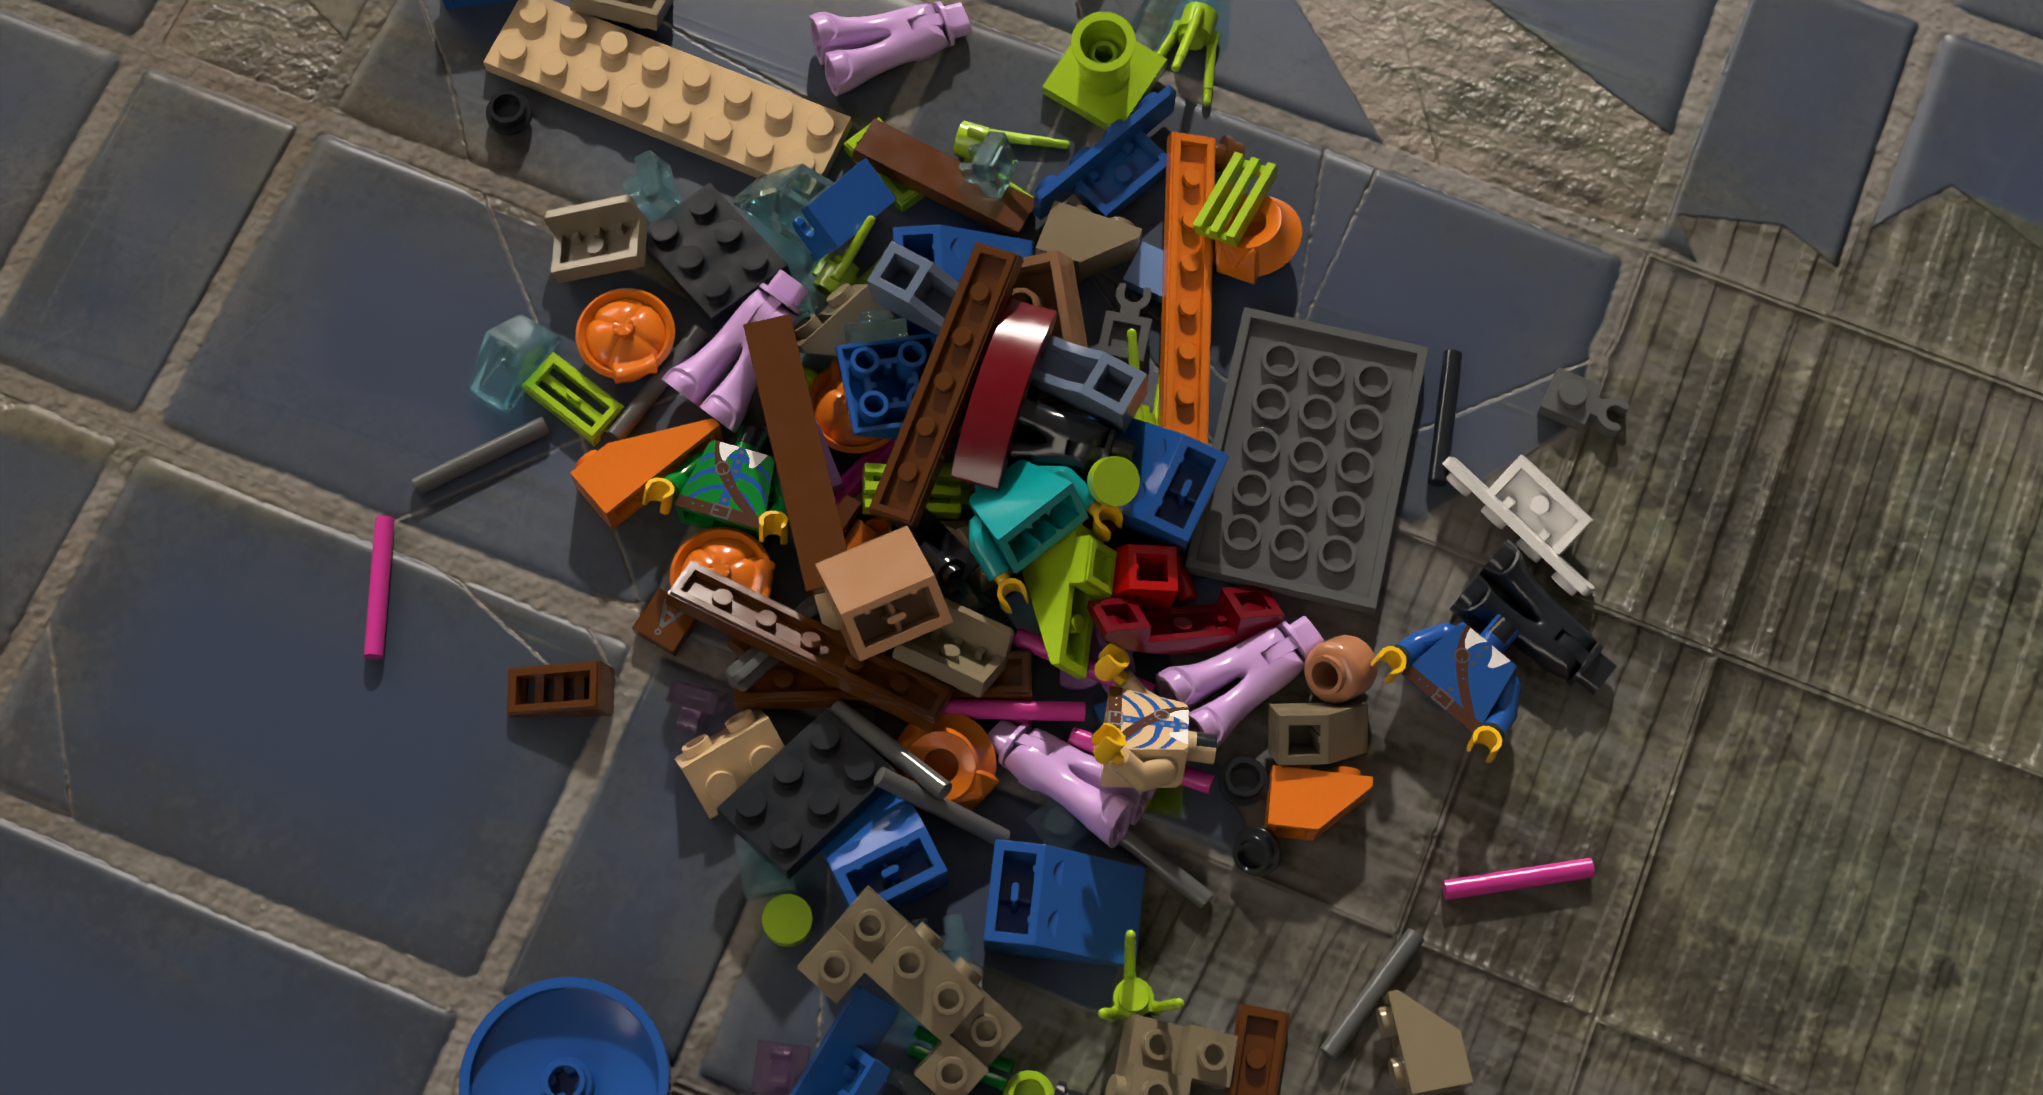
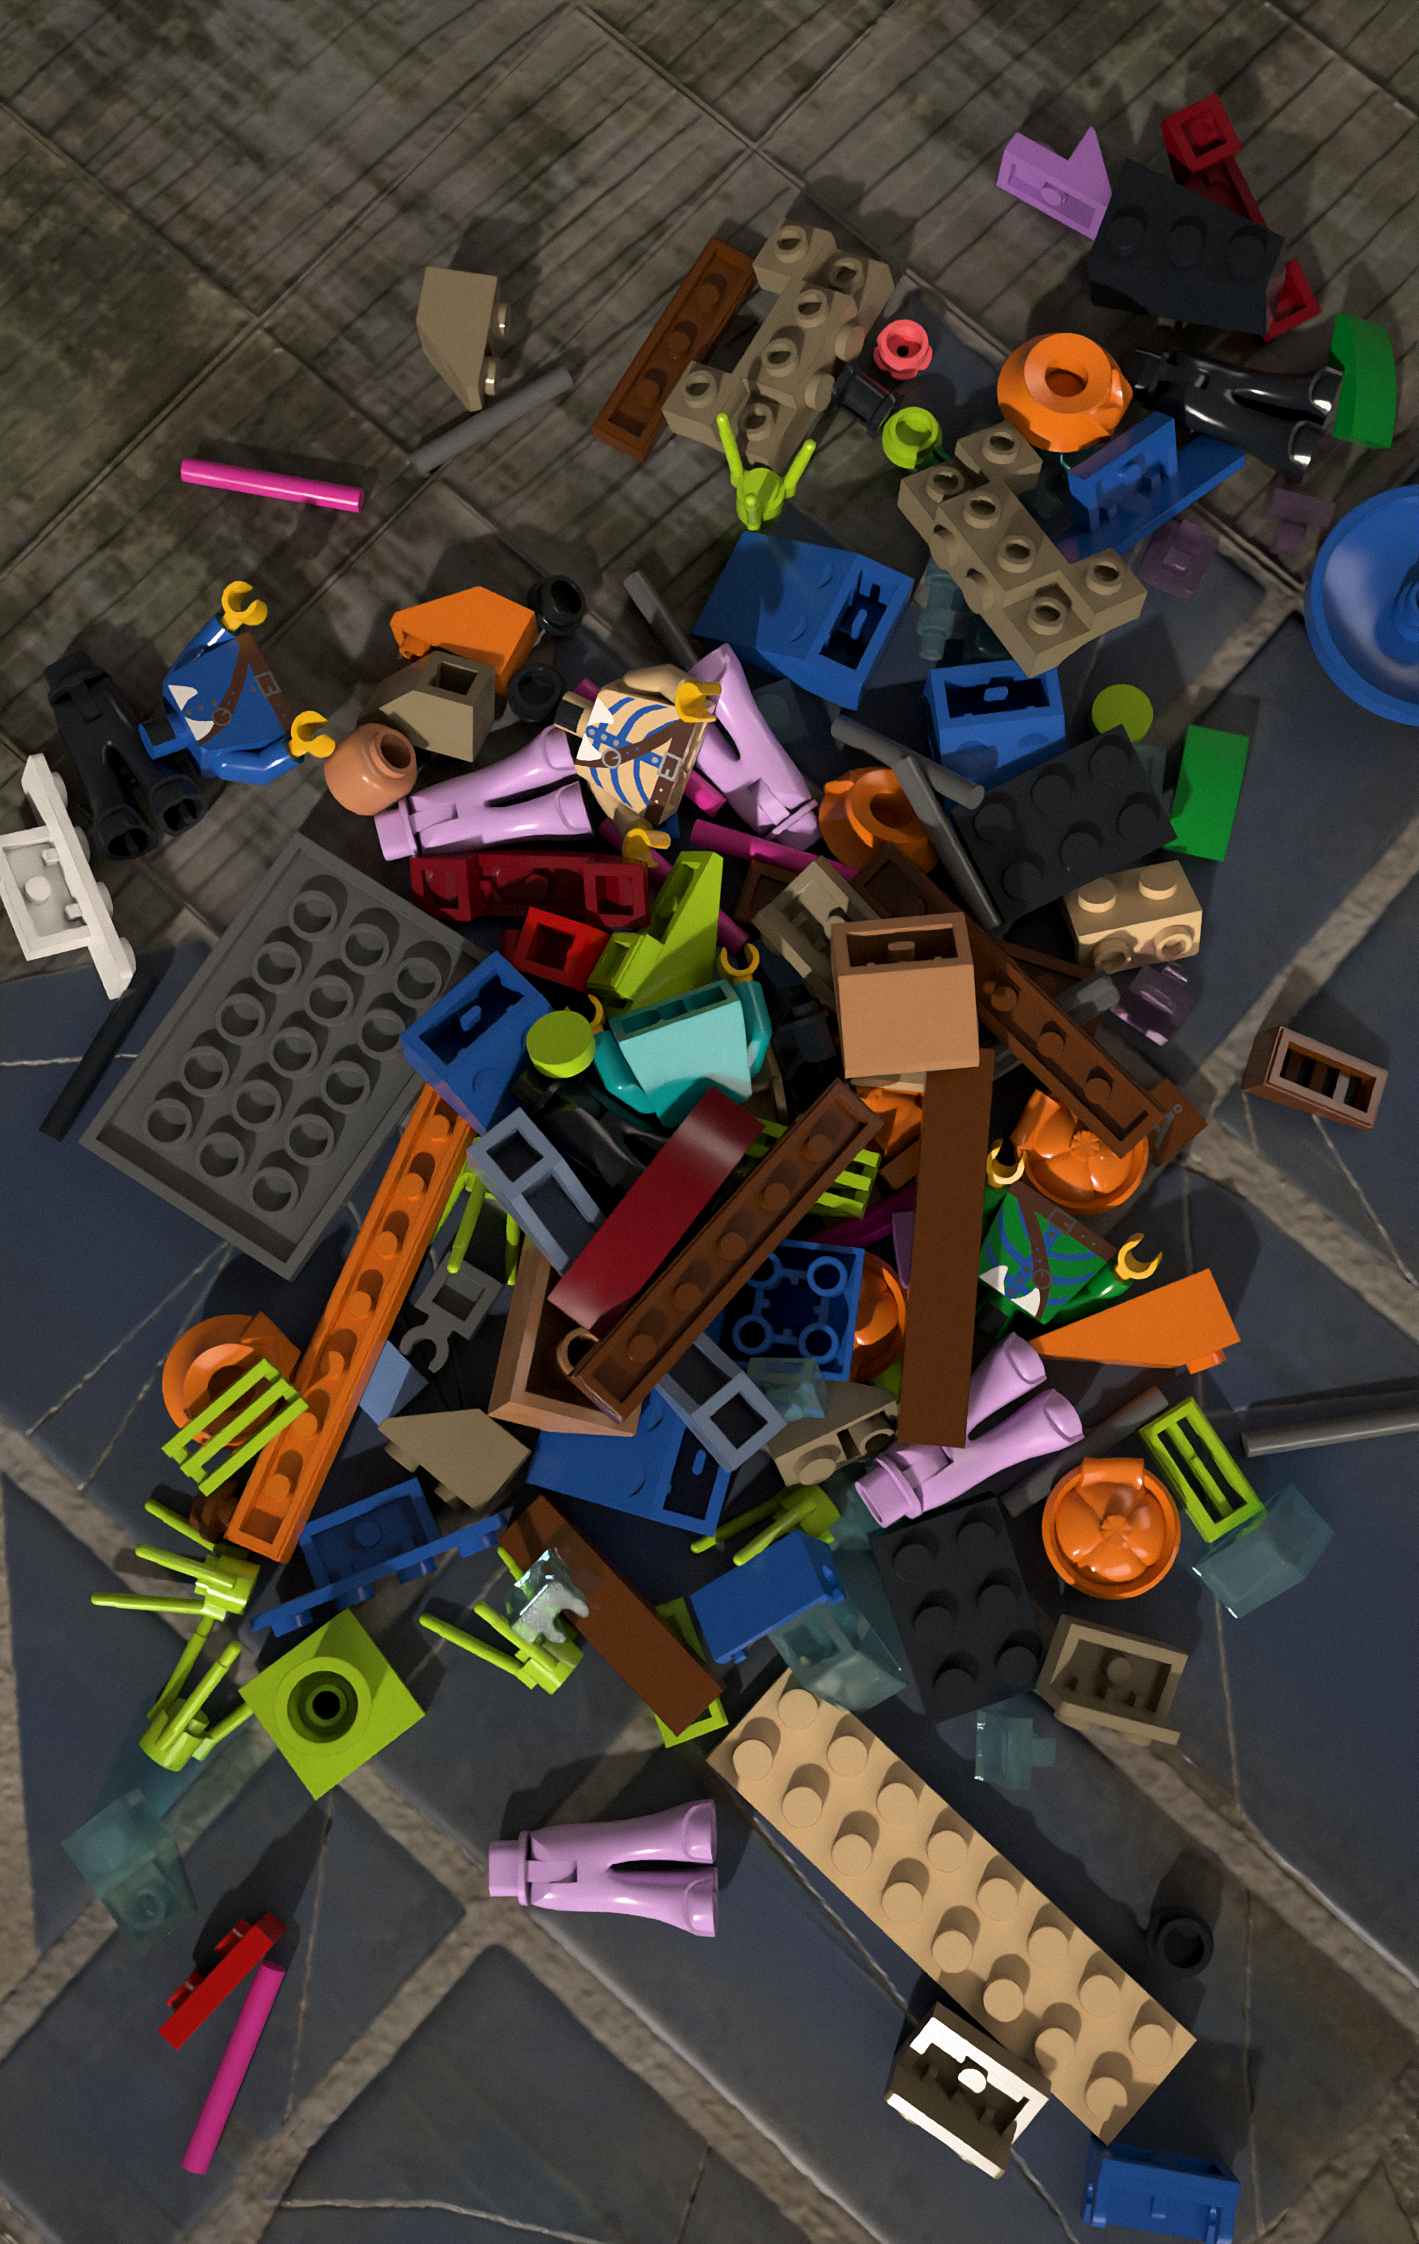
camera: 160 degrees left, 10 degrees up
none -> lime plant [91,1499,261,1622]
none -> green slope [1161,724,1250,862]

